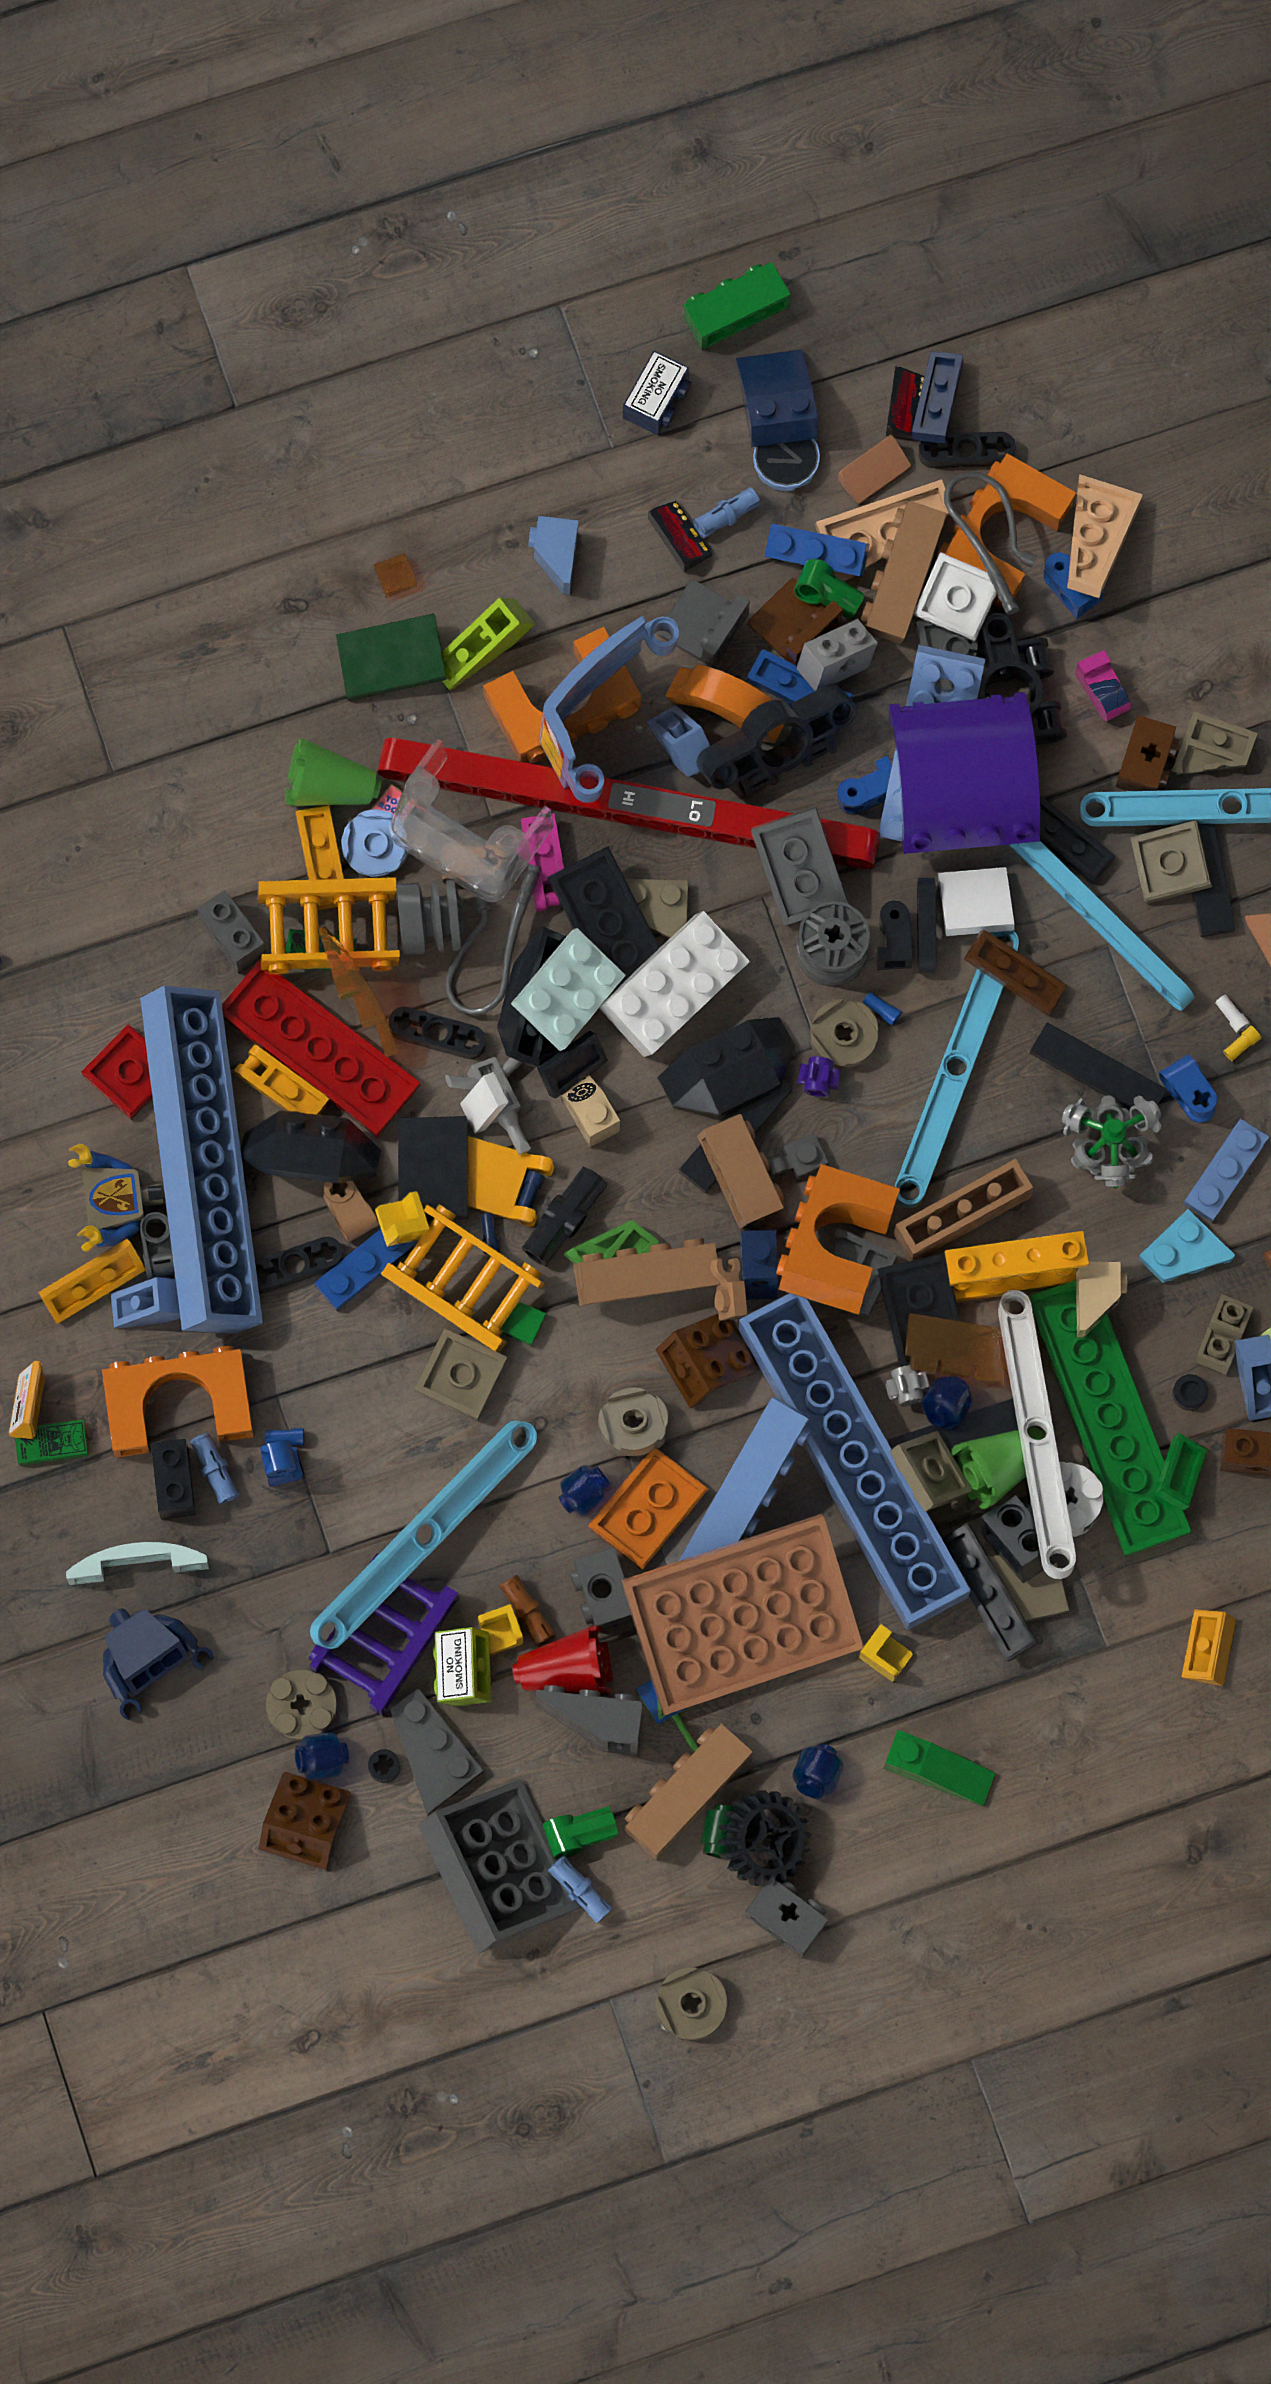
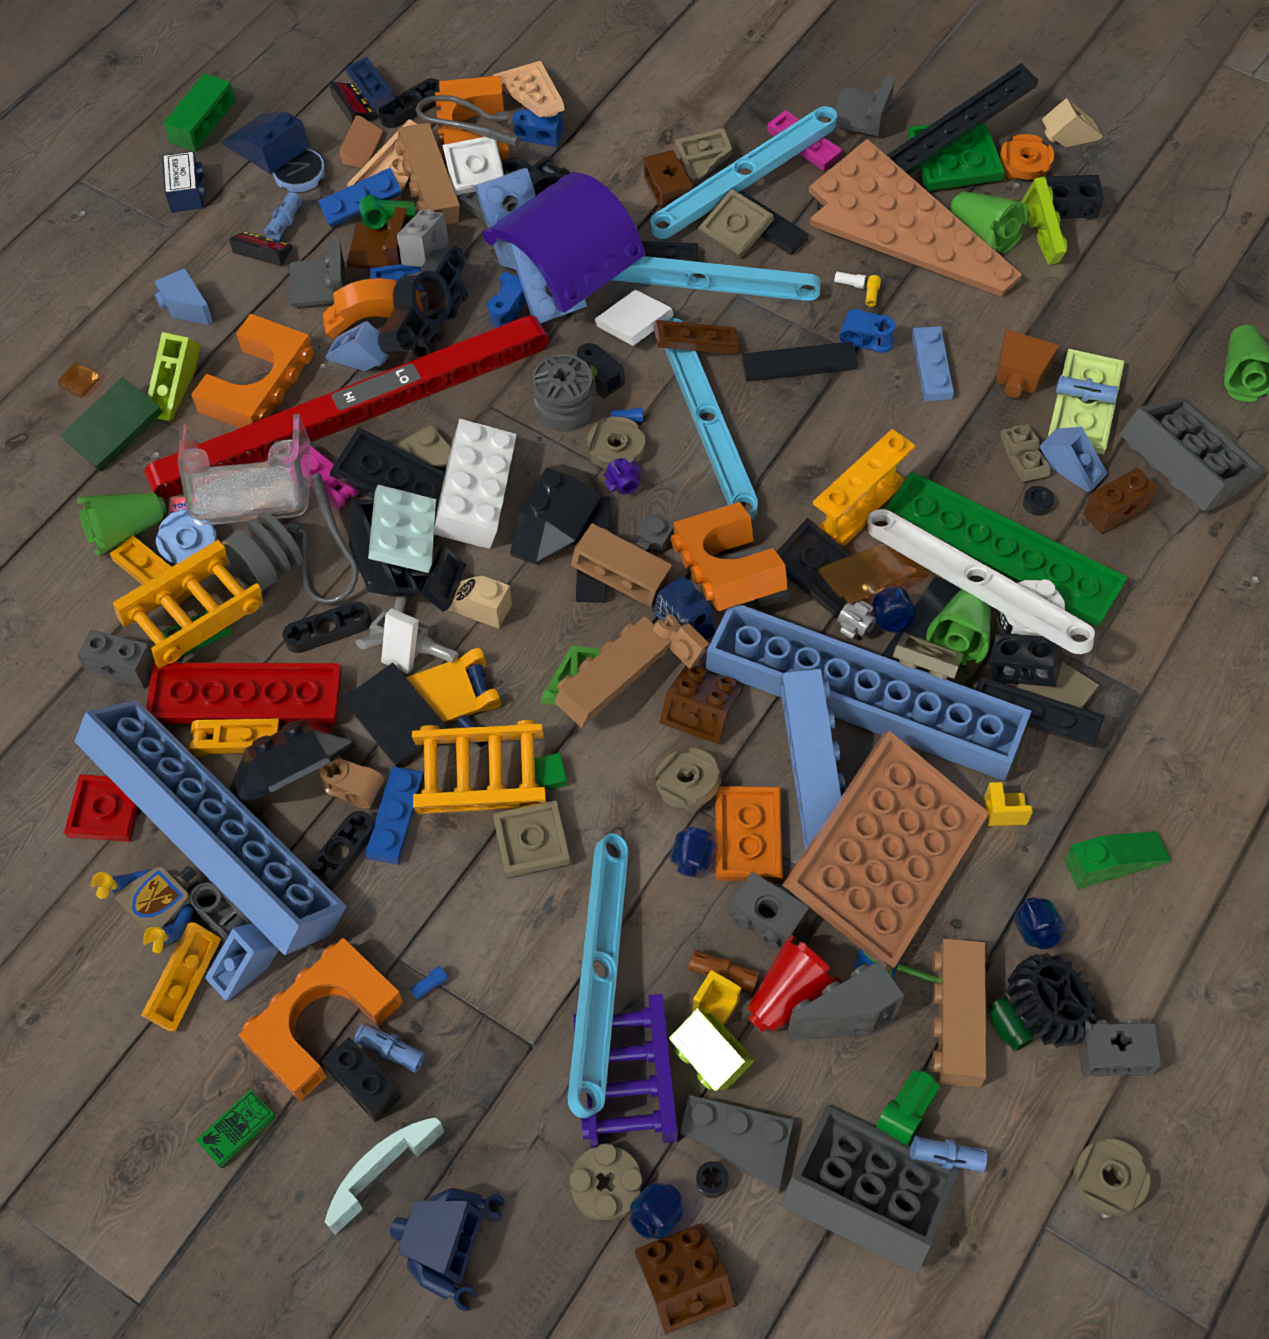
camera: 35 degrees left, 15 degrees down
light orange slope [9,1361,45,1439] -> none
blue leg [260,1440,303,1487] -> none
clear orange slope [319,926,399,1057] -> none
yellow panel [375,1191,430,1247] -> none
black piece [522,1166,607,1267] -> none
medium blue panel [539,616,679,803] -> none
dark grey plate [751,807,849,926] -> none
medium nougat brick [894,1159,1033,1261] -> none
black beam [917,877,936,974] -> none
light grey plant [1062,1095,1161,1189] -> none
dark pink leg [1075,650,1131,721] -> none
tan slope [1076,1262,1127,1338] -> none
medium azure wing [1138,1209,1235,1283] -> none
green tile [1154,1433,1208,1511] -> none
light orange slope [1181,1609,1236,1686] -> none

